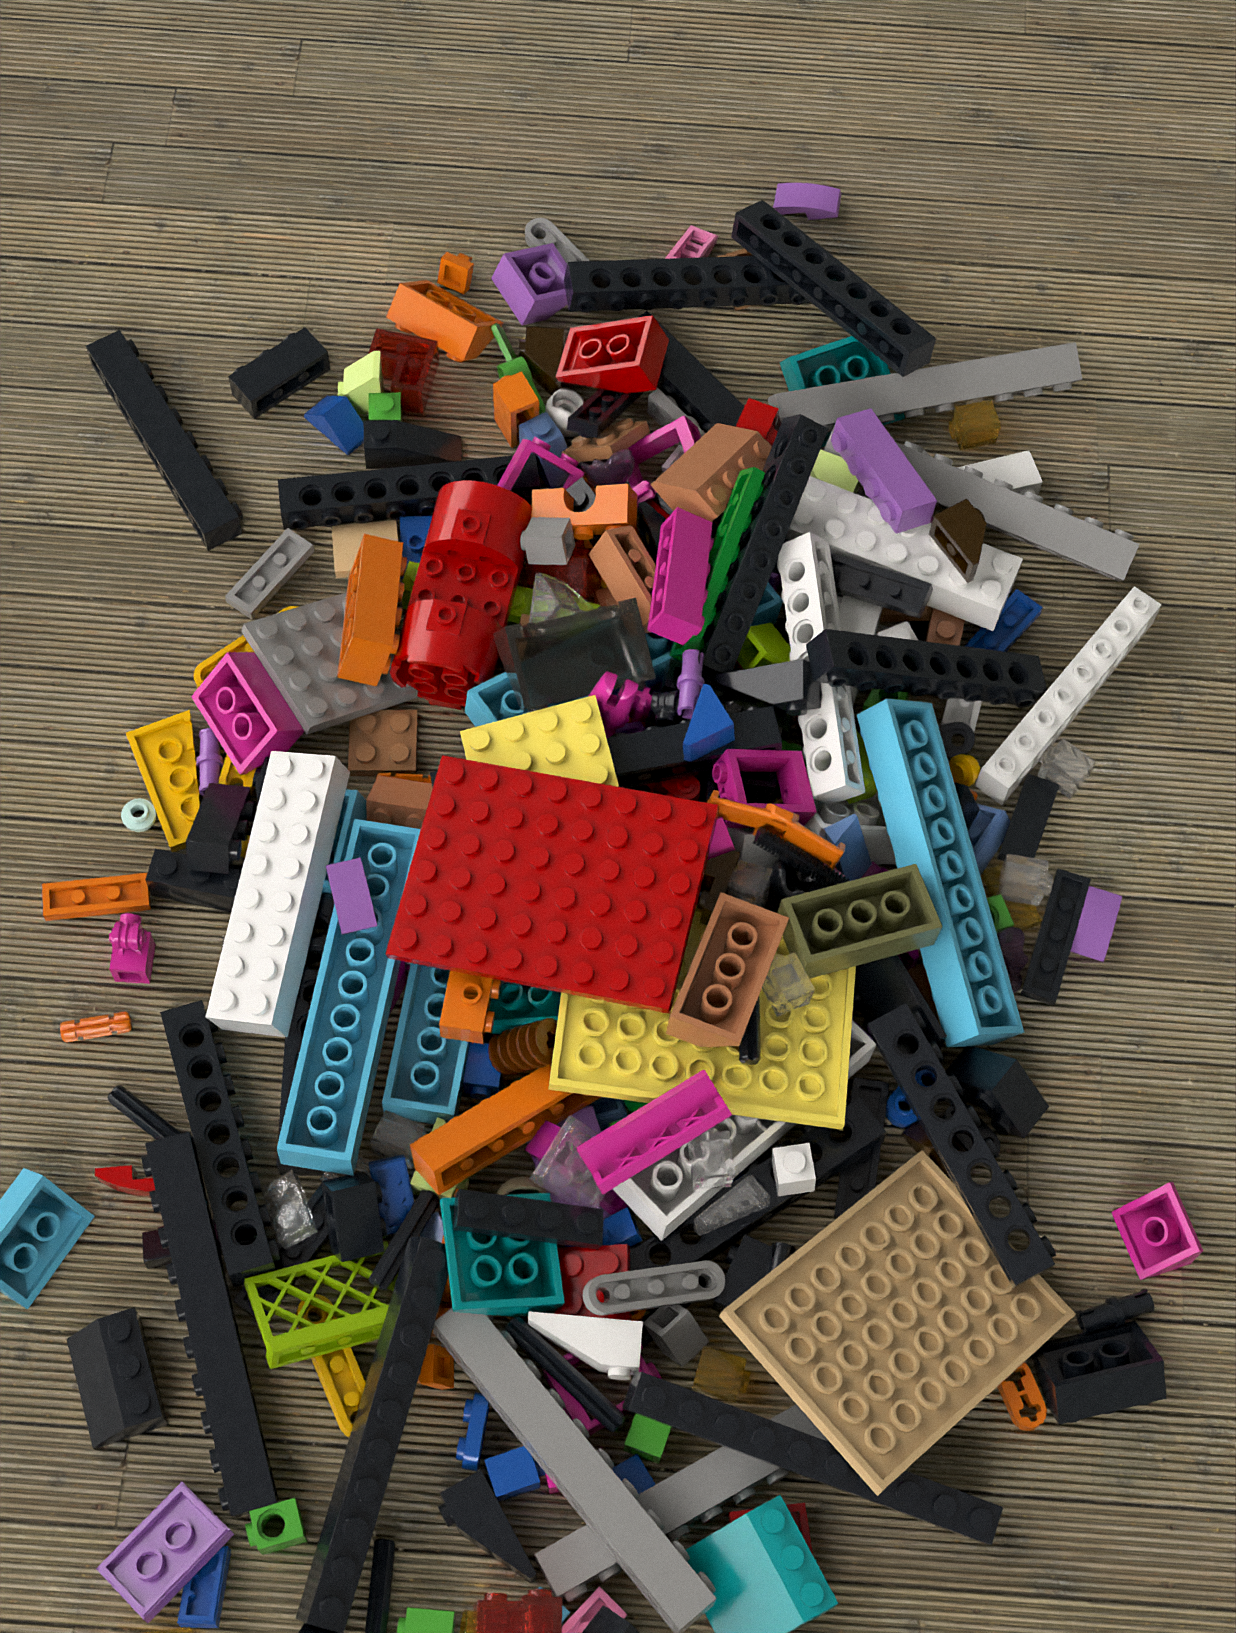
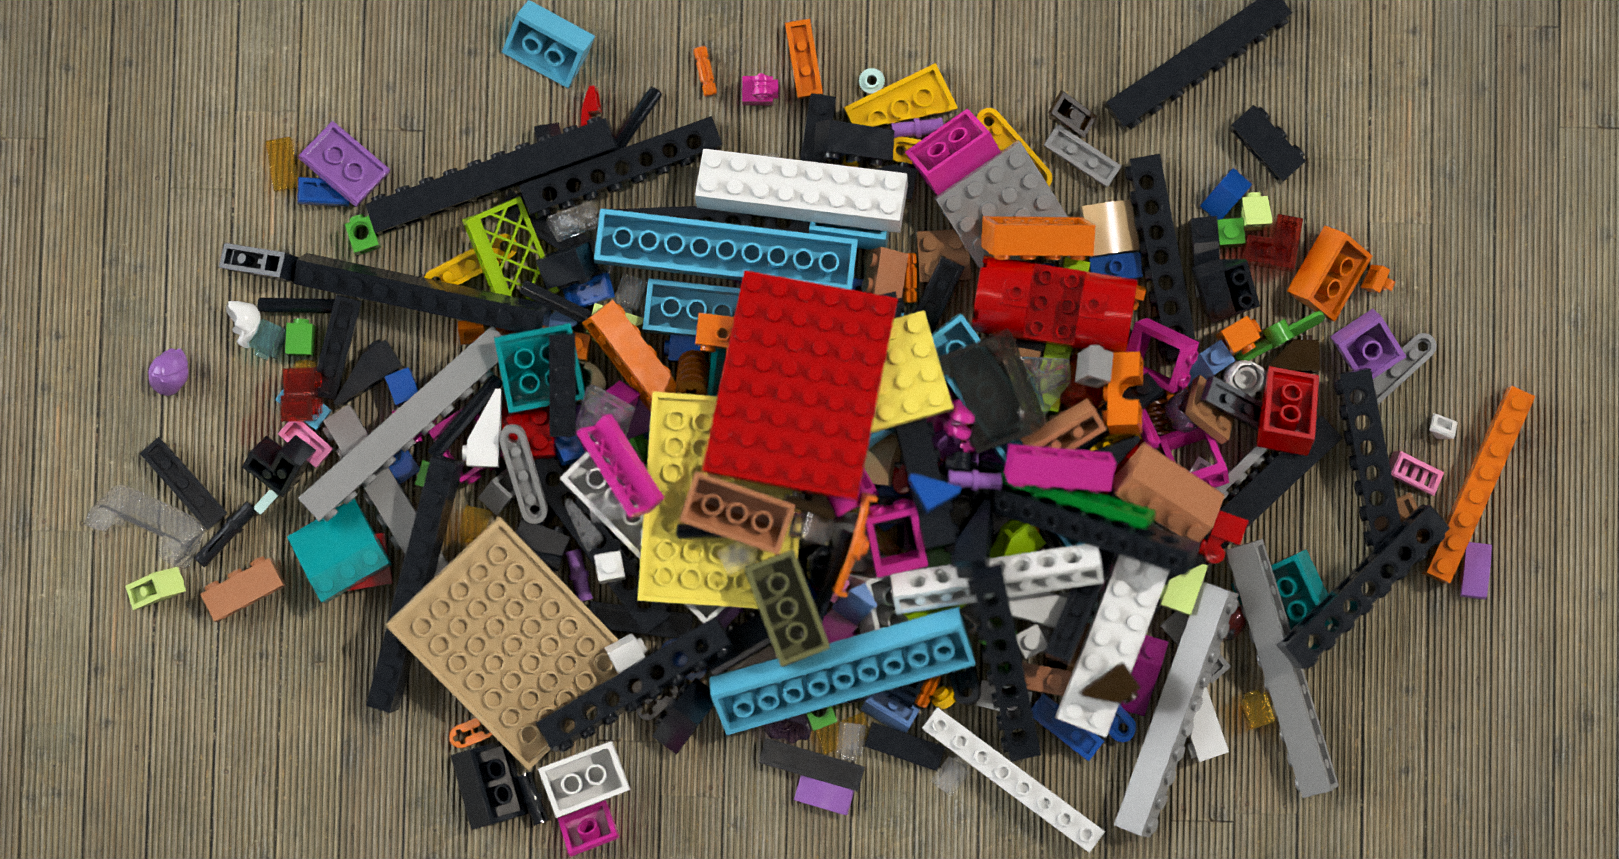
camera: 90 degrees right, 20 degrees up
black slope [67,1307,168,1449] -> none
medium lavender slope [326,858,377,935] -> none
blue plate [456,1392,490,1471] -> none
medium lavender brick [831,408,937,534] -> none
none -> black plate [310,294,362,400]
none -> white brick [538,741,631,818]
none -> medium lavender pin [565,549,593,601]
none -> white brick [604,633,647,674]
none -> black tile [914,255,965,333]
none -> dark brown slope [1048,90,1097,138]
none -> black slope [1191,259,1260,323]
none -> orange brick [1422,386,1536,584]
none -> white slope [1430,413,1457,439]

